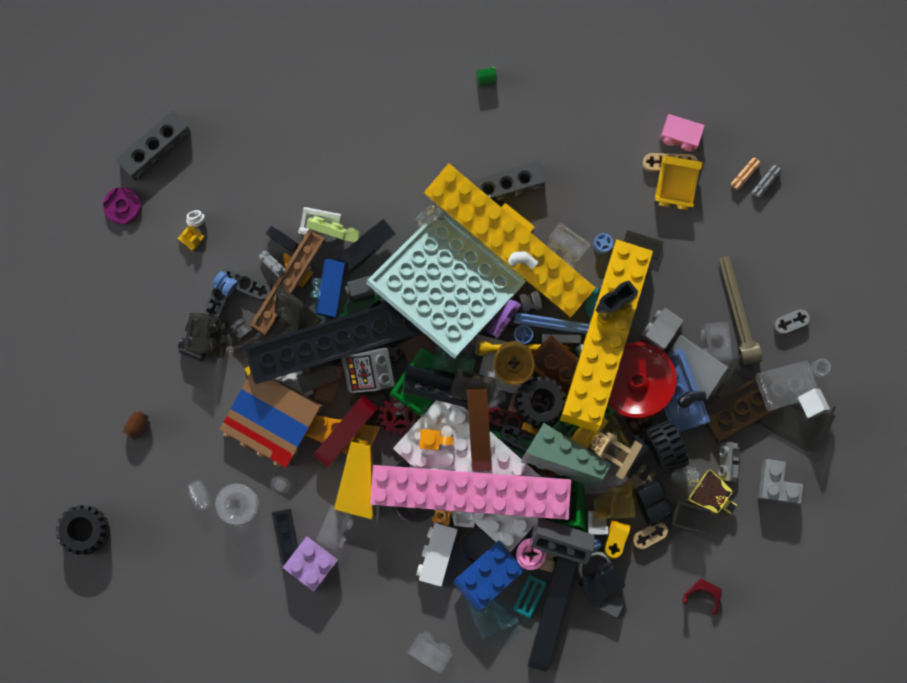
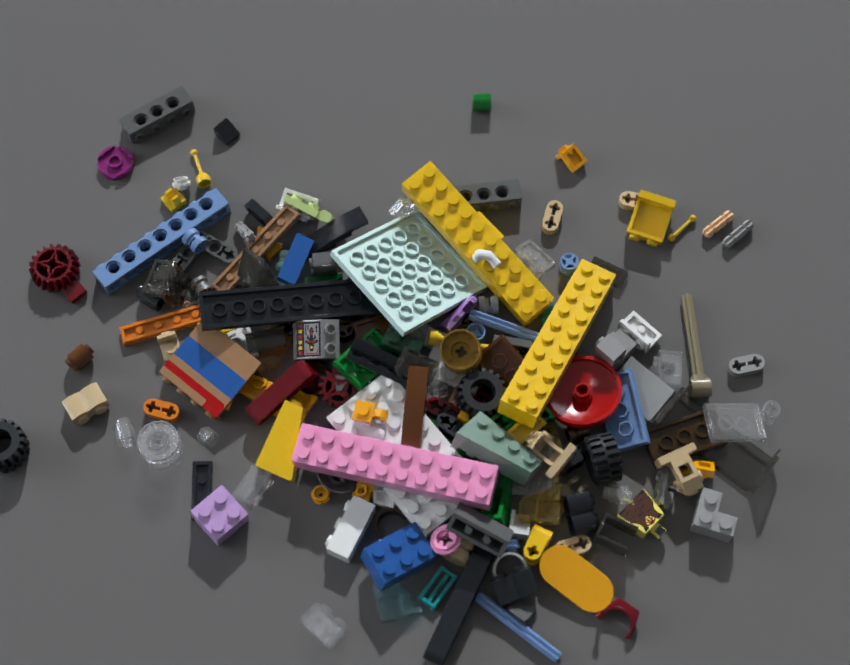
camera: 10 degrees right, 15 degrees down
black brick [596,281,638,321] -> none
bright pink brick [660,114,705,151] -> none
black arm [677,391,706,408] -> none
white panel [798,389,830,418] -> none
none -> dark red gear [29,243,81,293]
none -> dark red tile [60,279,88,304]
none -> tan brick [62,382,110,425]
none -> medium blue brick [92,188,231,295]
none -> orange tile [119,304,201,346]
none -> orange beam [143,398,181,423]
none -> tan bracket [157,331,180,363]
none -> yellow hinge [191,149,212,189]
none -> black slope [214,118,240,146]
none -> light orange plate [311,485,331,504]
none -> medium blue axle [474,592,562,662]
none -> light orange tile [539,545,614,612]
none -> tan beam [542,200,563,235]
none -> light orange bracket [555,143,587,172]
none -> white bracket [618,310,662,353]
none -> tan tile [654,442,704,496]
none -> yellow hinge [668,215,697,242]
none -> light orange plate [679,459,715,478]

